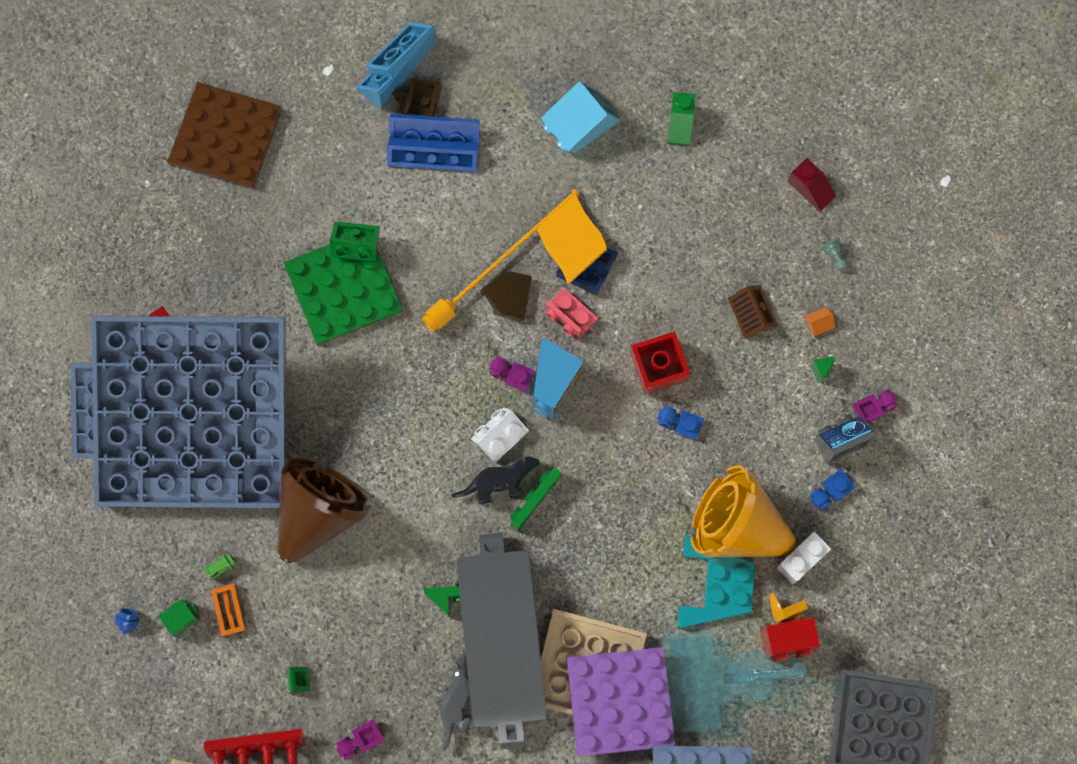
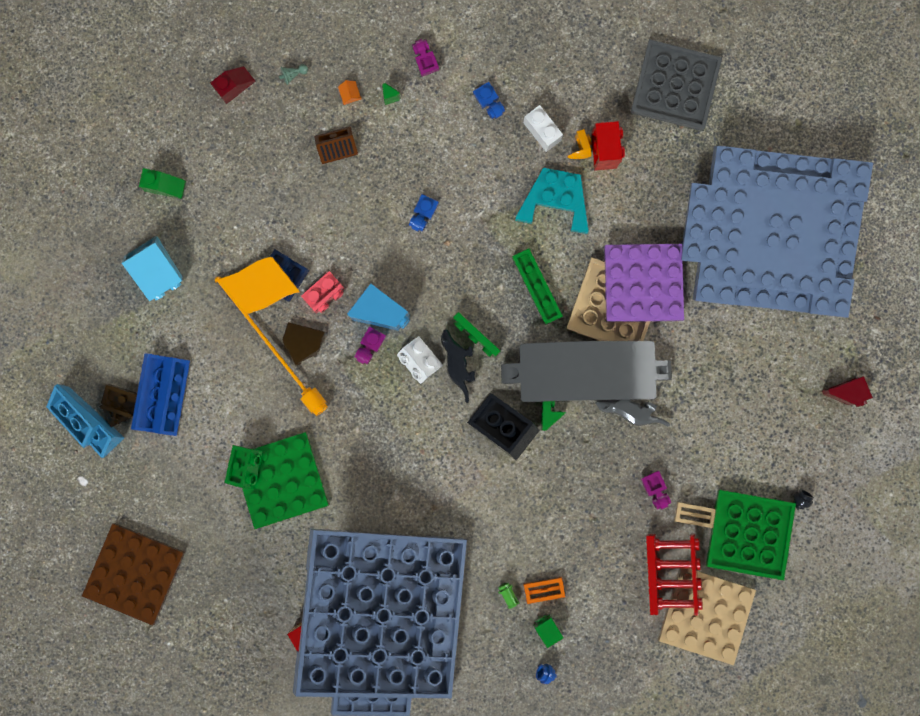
camera: 85 degrees left, 10 degrees up
reddish brown cone [277,458,371,563] -> none
green slope [287,667,310,694] -> none
red brick [630,331,691,395] -> none
clear light blue plate [663,631,807,734] -> none
light orange cone [691,466,796,557] -> none
slope [814,415,877,464] -> none
none -> black slope [467,393,540,461]
none -> green plate [512,248,563,325]

